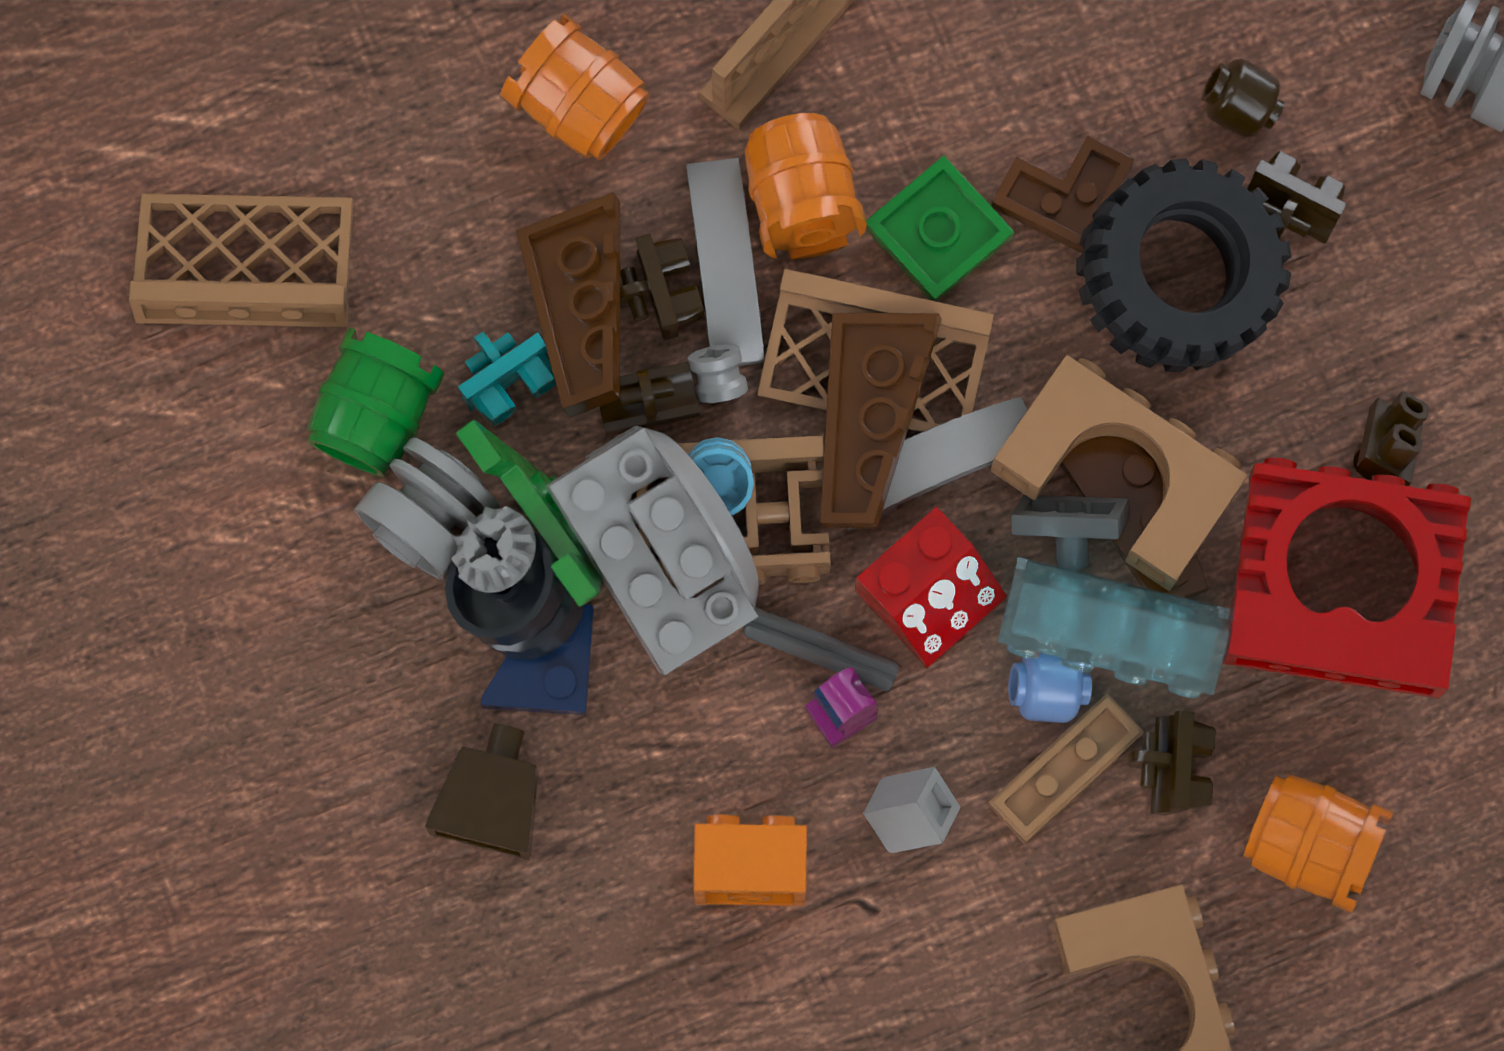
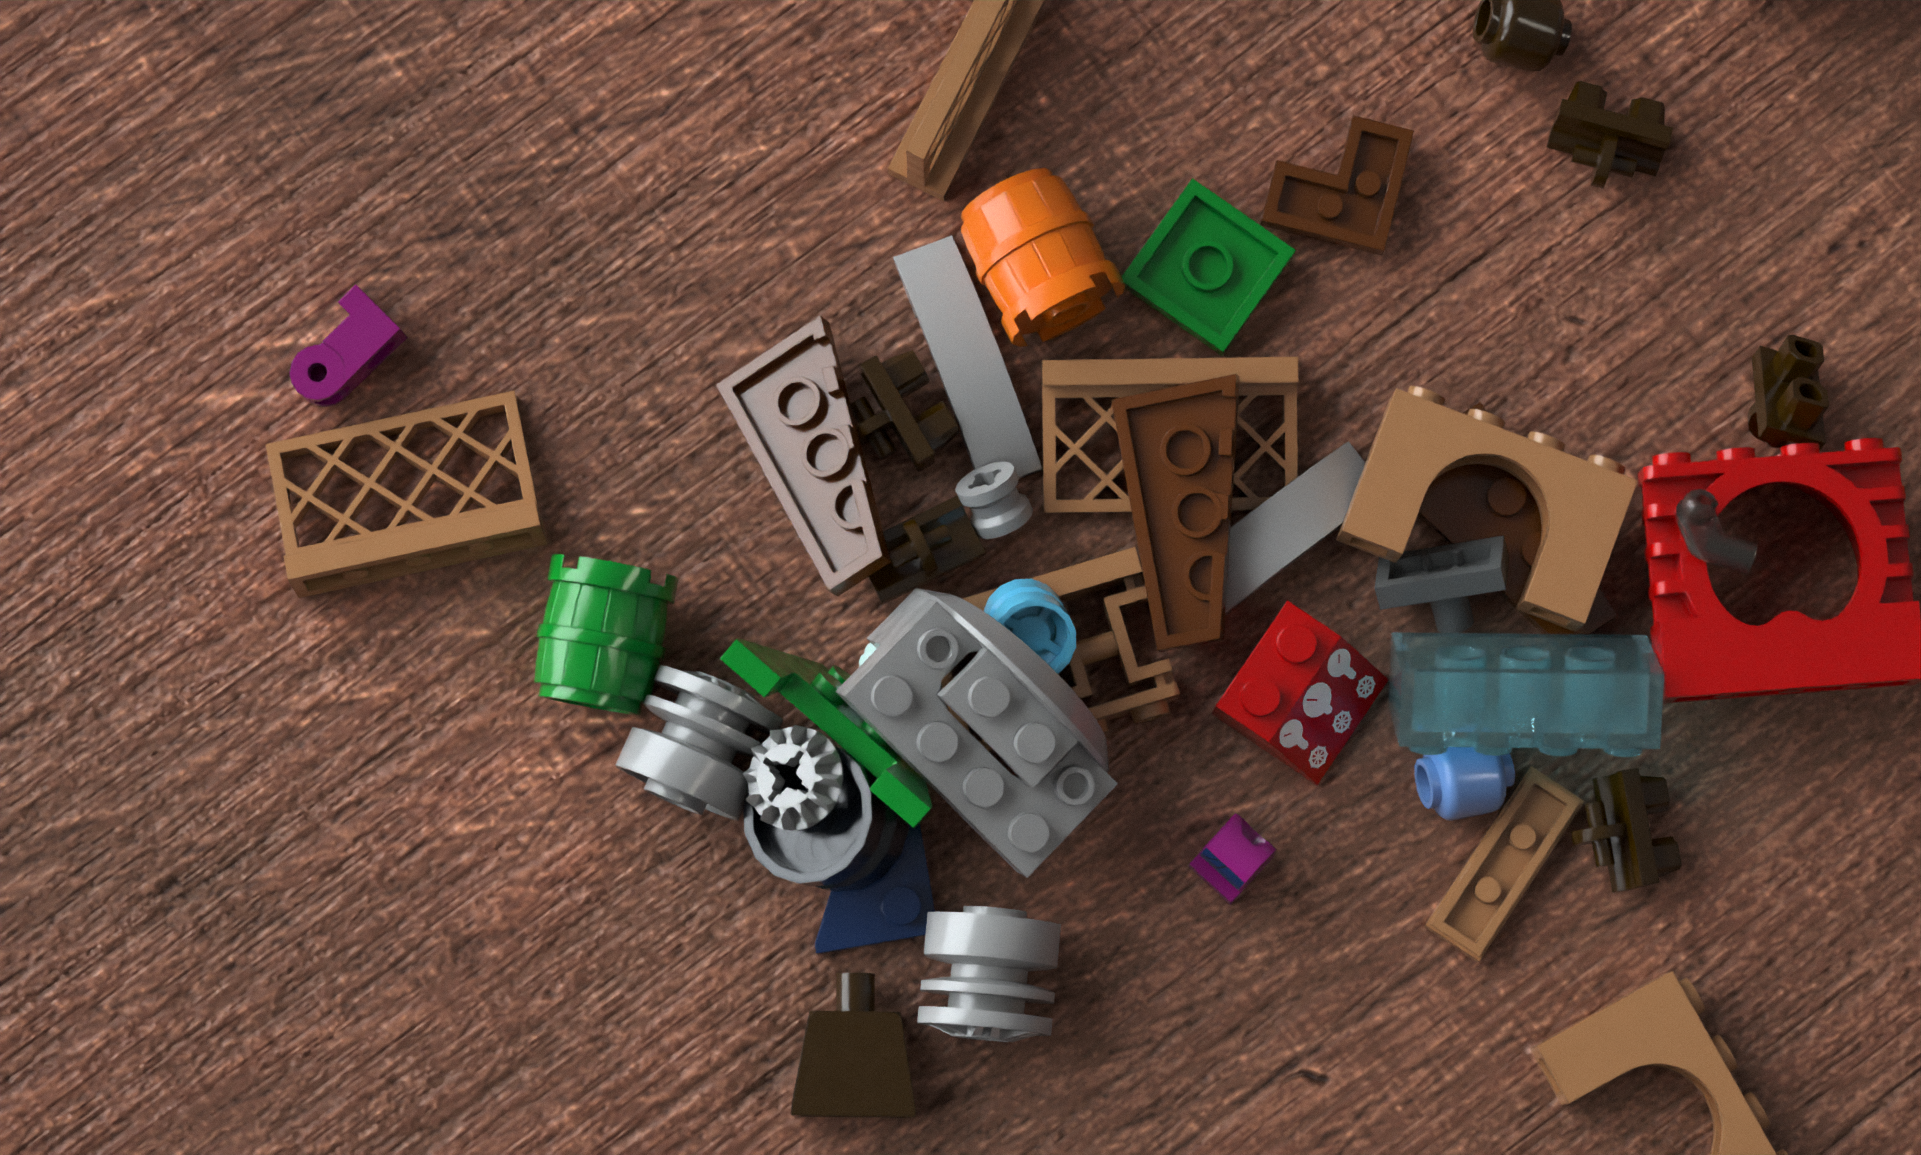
camera: 15 degrees left, 5 degrees up
teal hips [458,331,556,427] -> none
orange piece [500,14,650,161] -> none
orange brick [694,815,807,906] -> none
dark grey axle [744,608,899,691] -> none
light grey panel [863,767,961,853] -> none
black tyre [1076,158,1292,372] -> none
orange piece [1243,774,1394,913] -> none
none -> magenta leg [289,284,408,407]
none -> light grey wheel [917,906,1061,1042]
none -> clear smoke arm [1676,489,1758,575]

